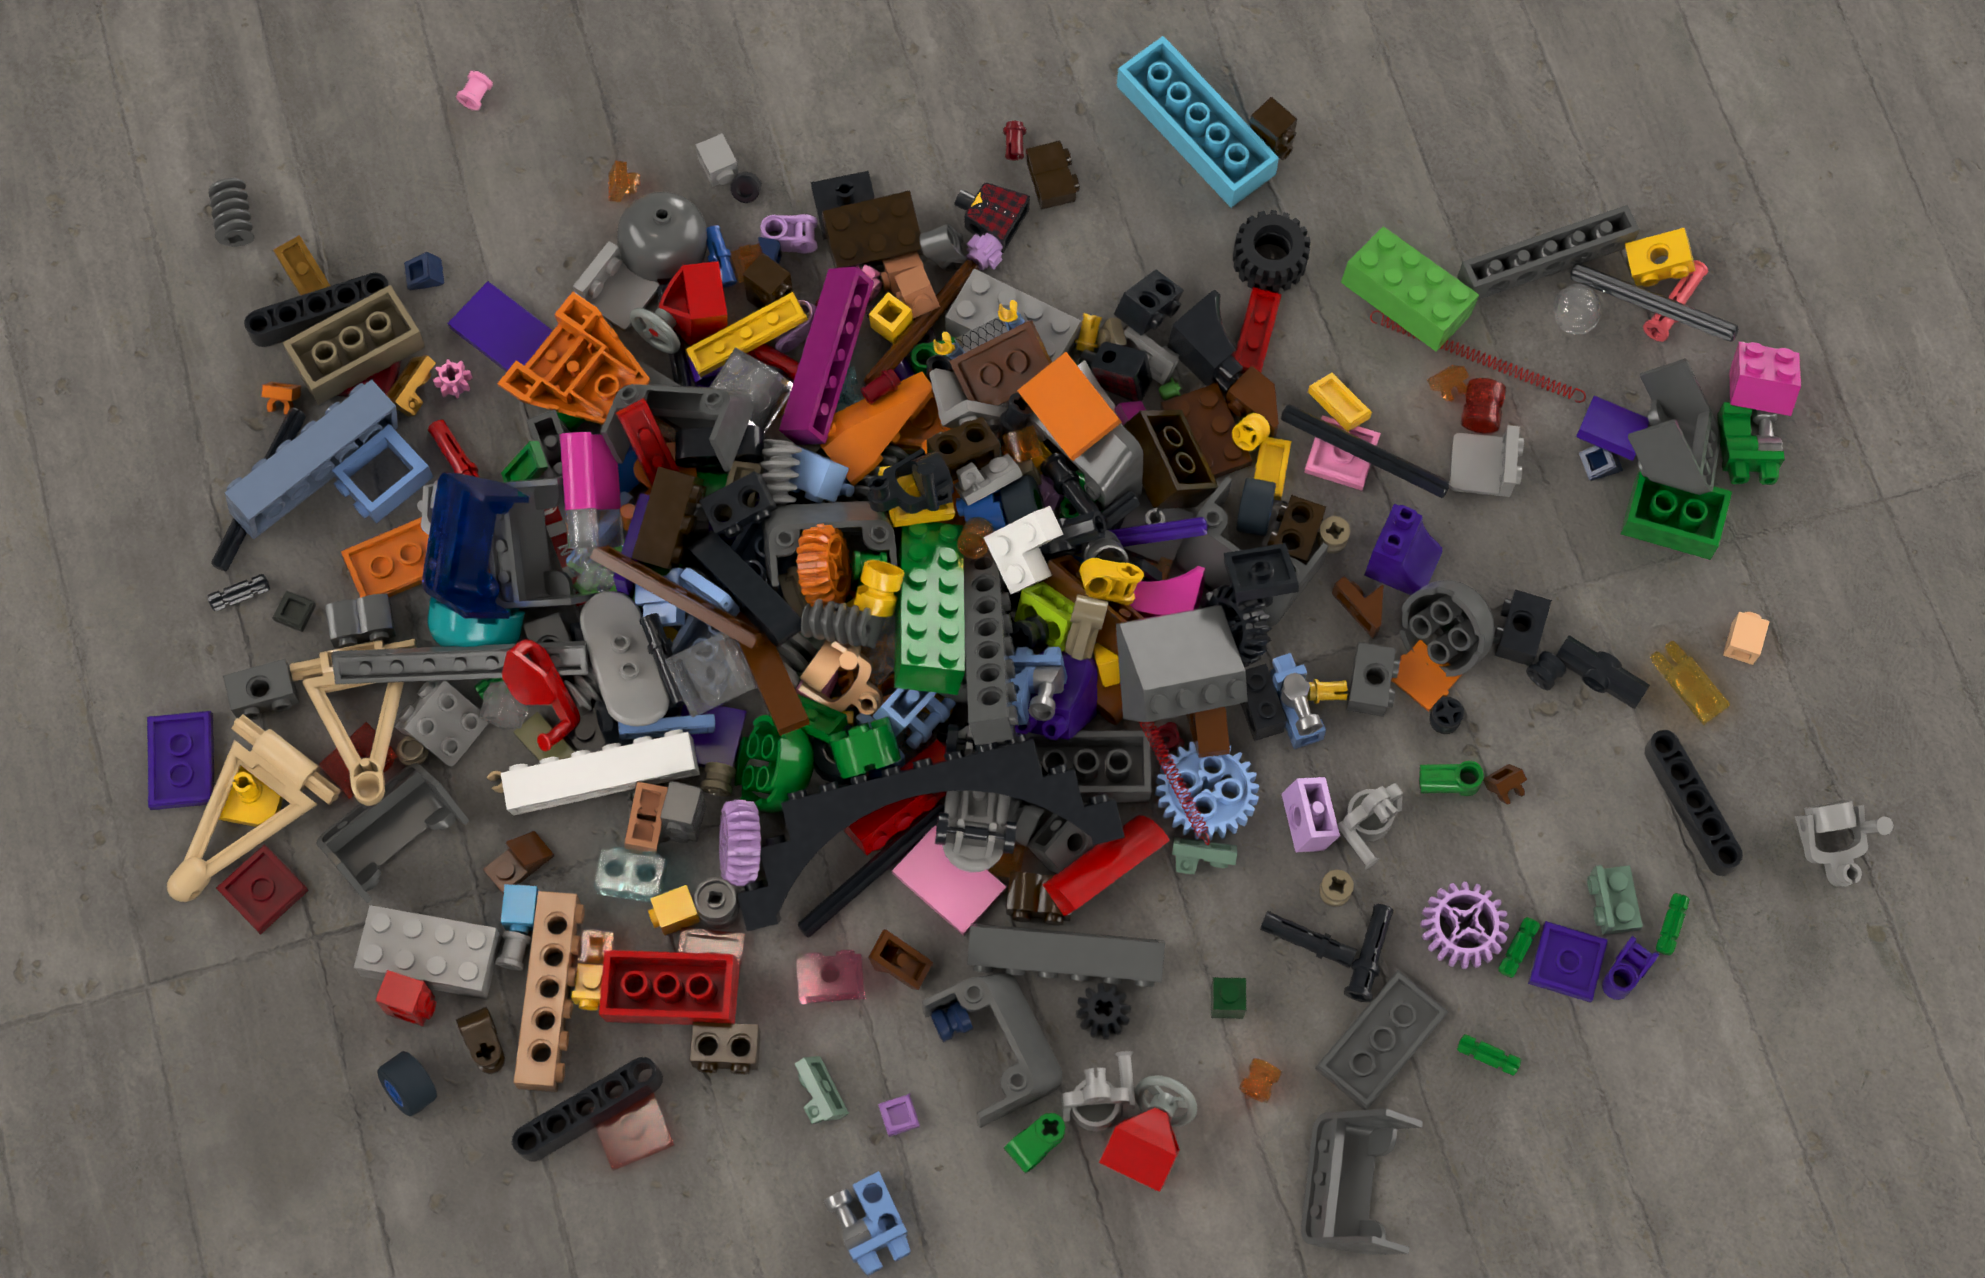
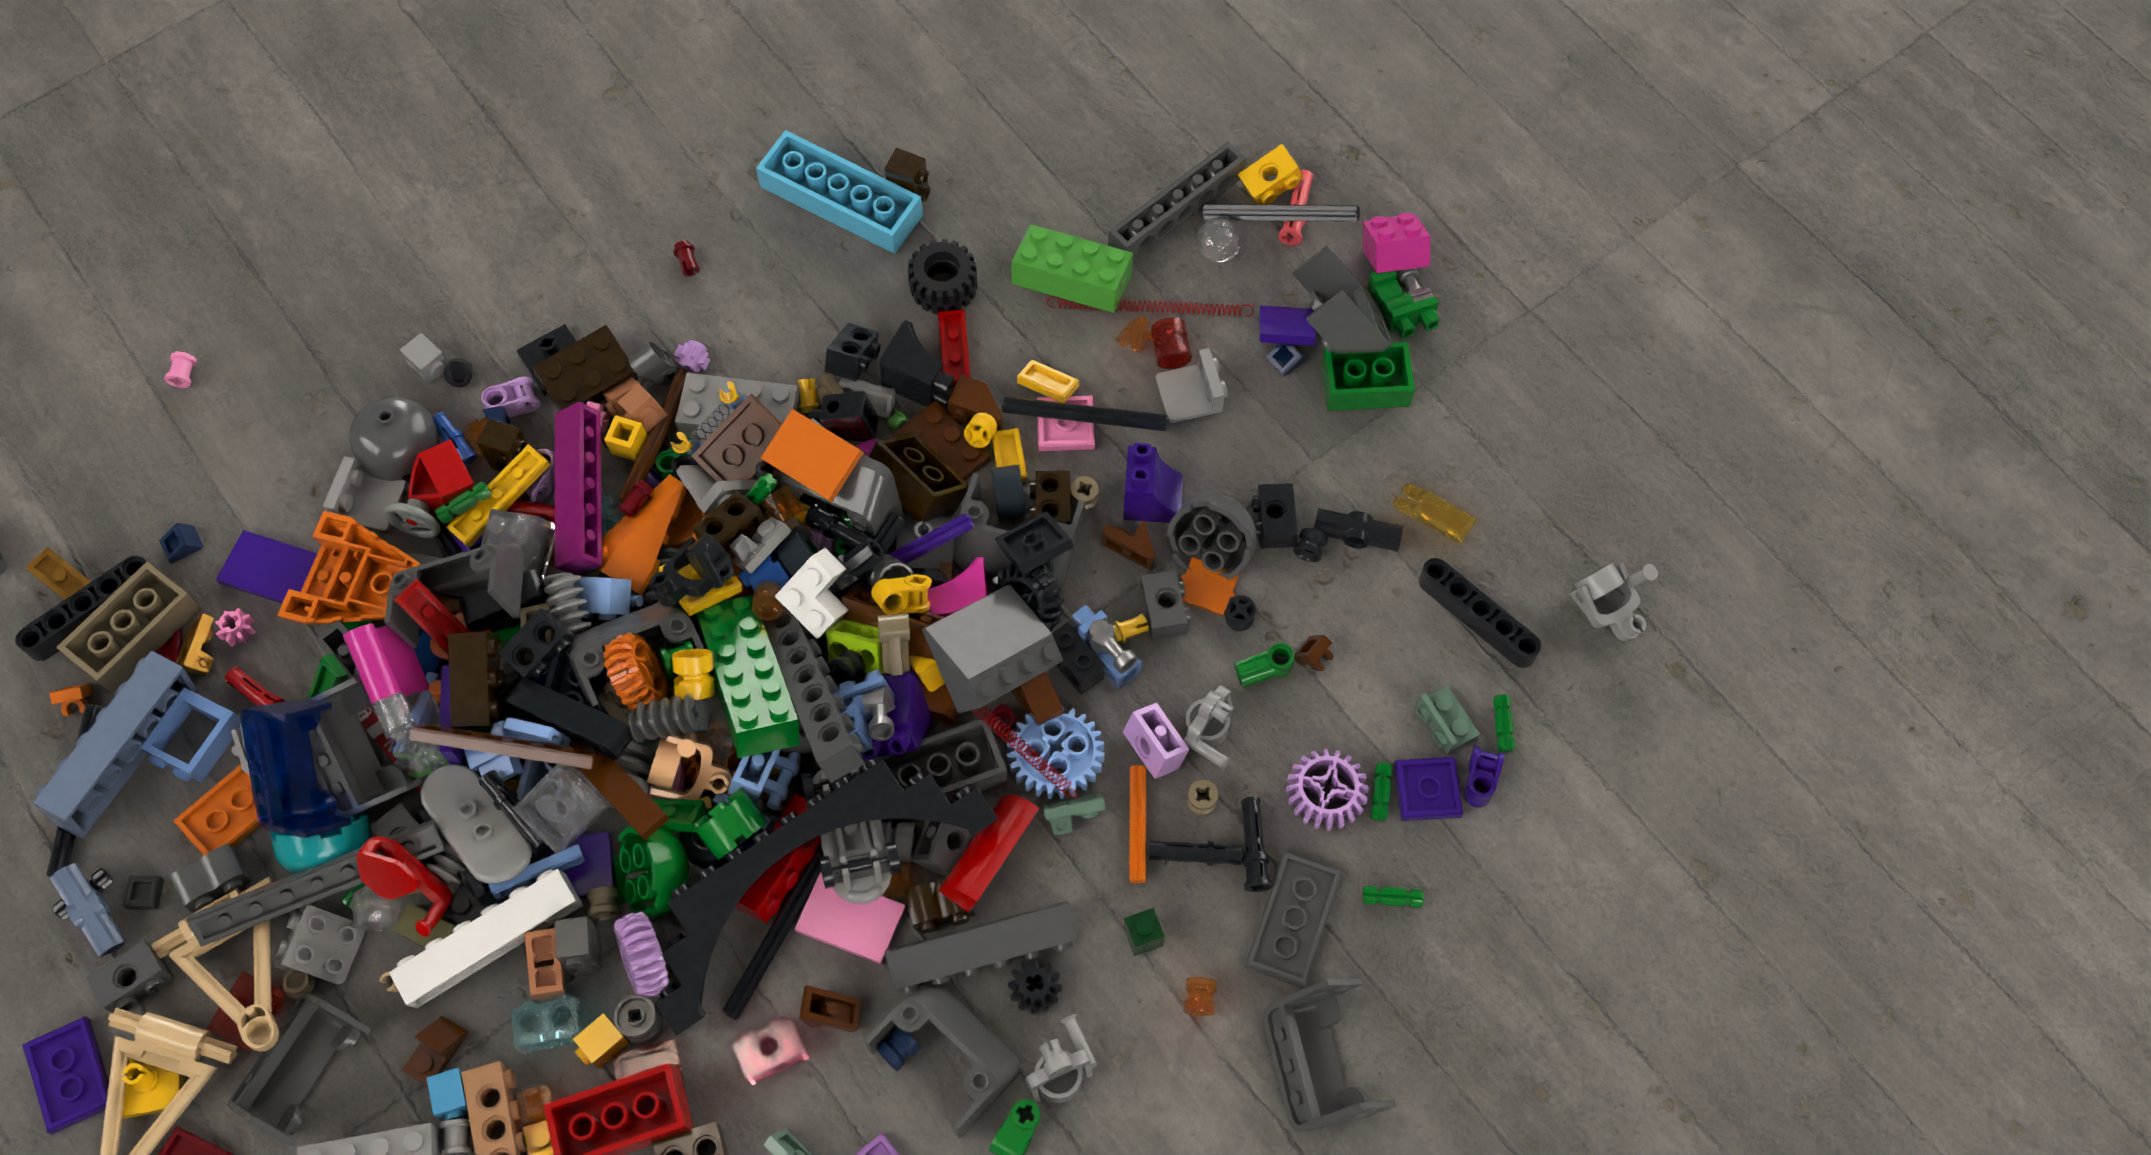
camera: 20 degrees left, 5 degrees down
clear orange tile [608,161,641,202] -> none
torso [954,183,1030,254] -> none
dark brown brick [1025,140,1080,210] -> none
red piece [1099,1075,1197,1192] -> none
light nougat brick [1723,612,1770,665] -> none
none -> sand blue piece [50,863,127,957]
none -> green axle [435,482,491,524]
none -> green axle [744,473,777,507]
none -> orange axle [1129,765,1146,884]

